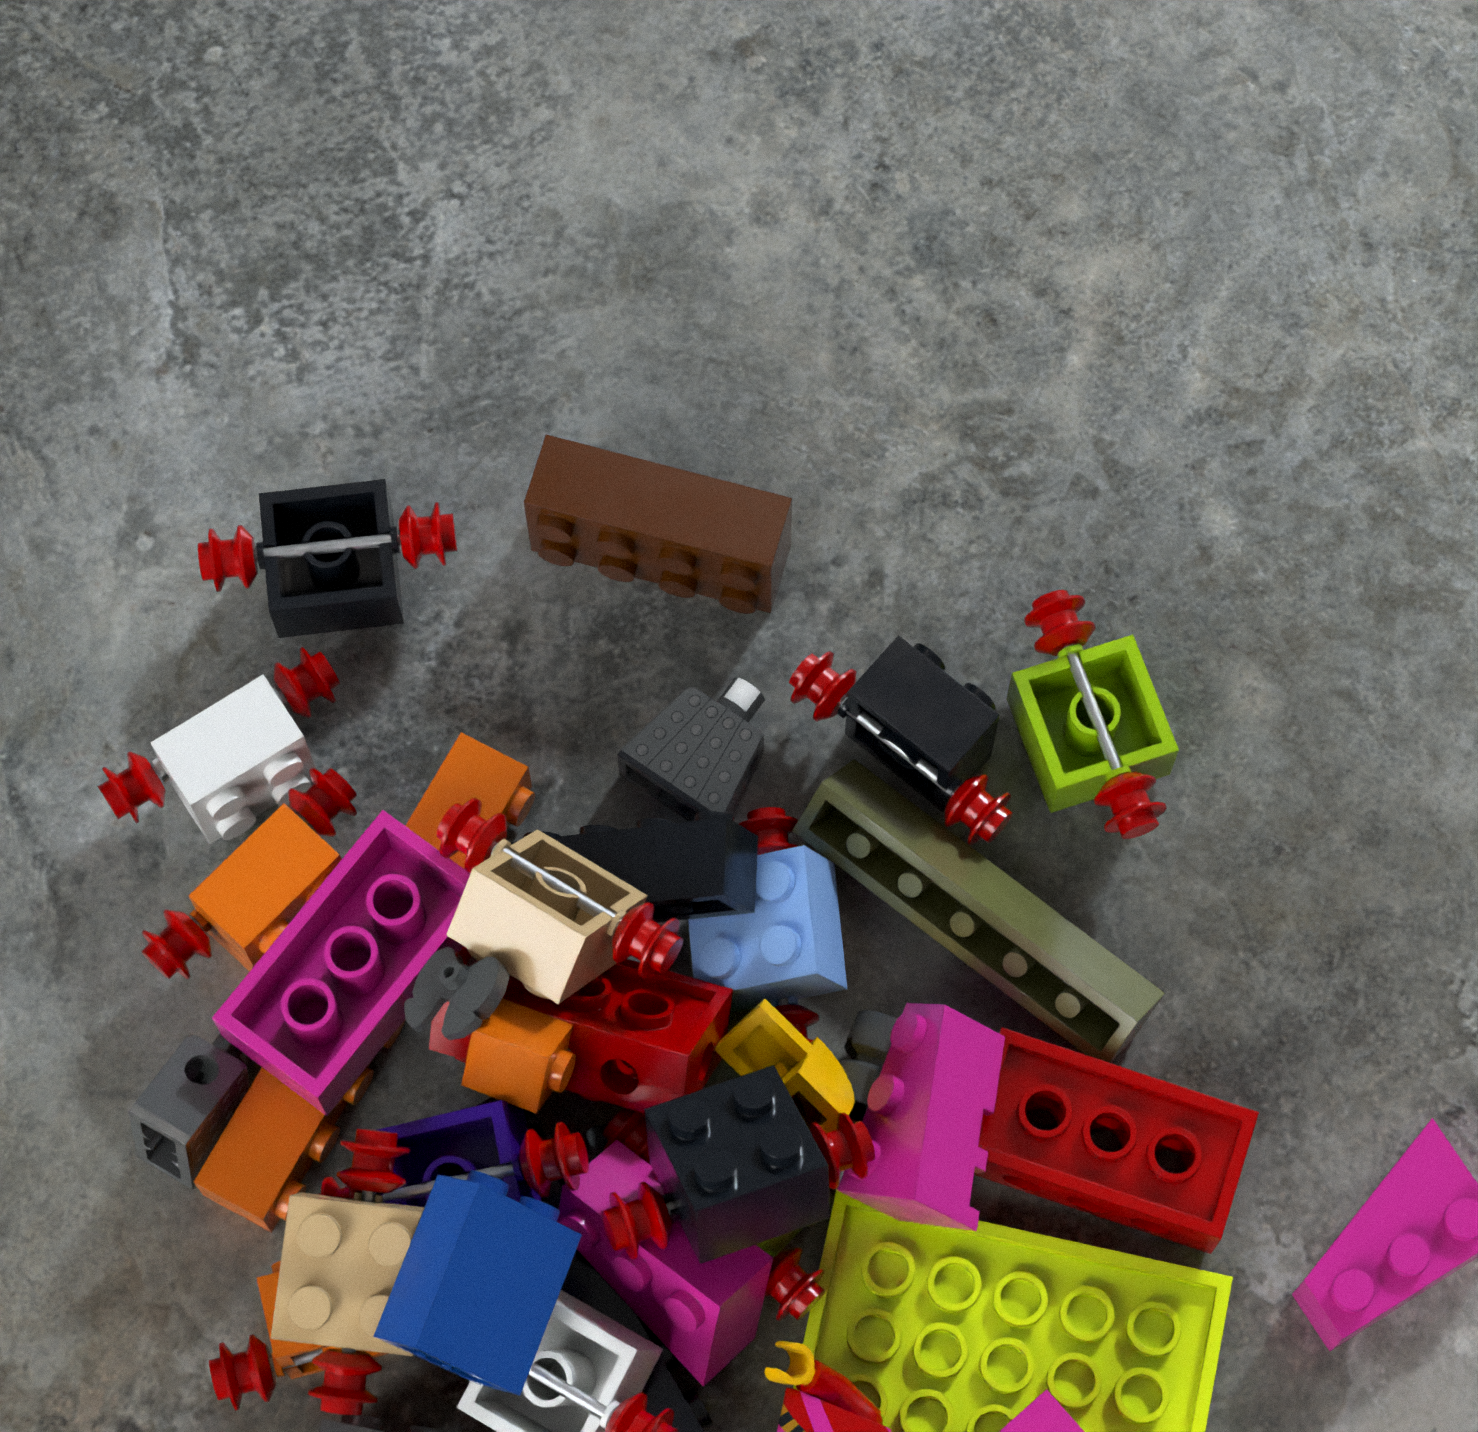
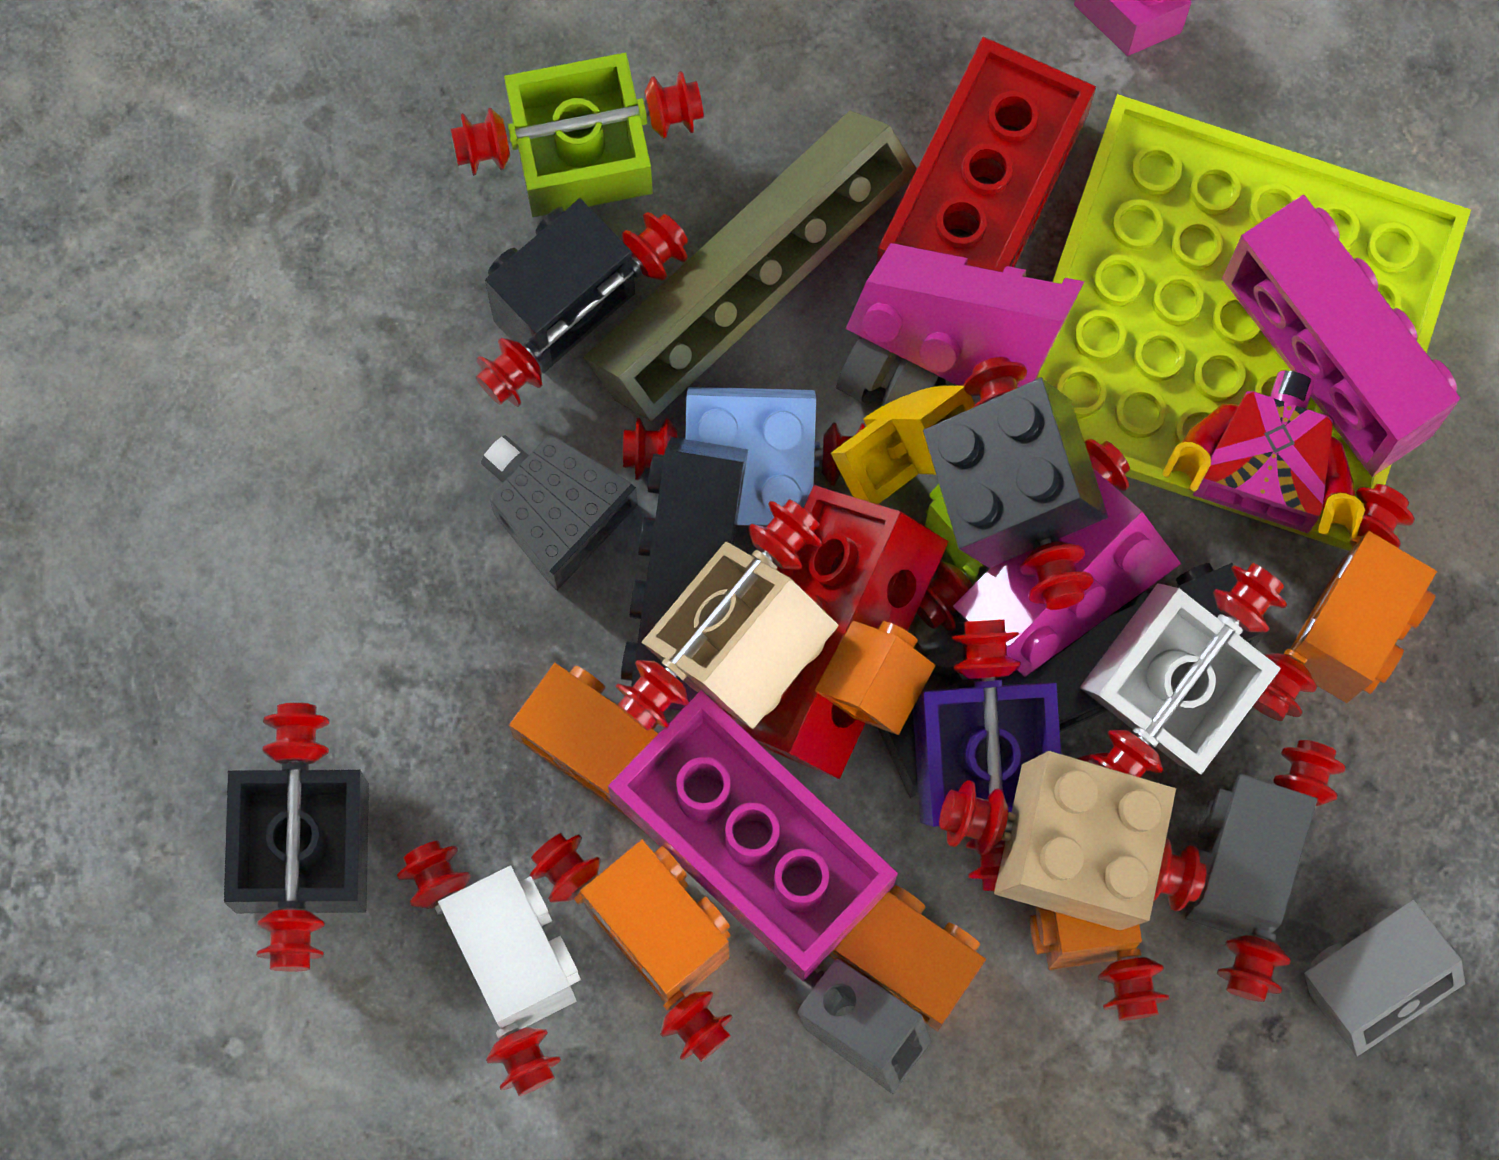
camera: 85 degrees left, 5 degrees up
blue brick [373,1170,582,1396] -> none
dark grey piece [404,946,510,1040] -> none
reddish brown brick [524,434,792,614] -> none

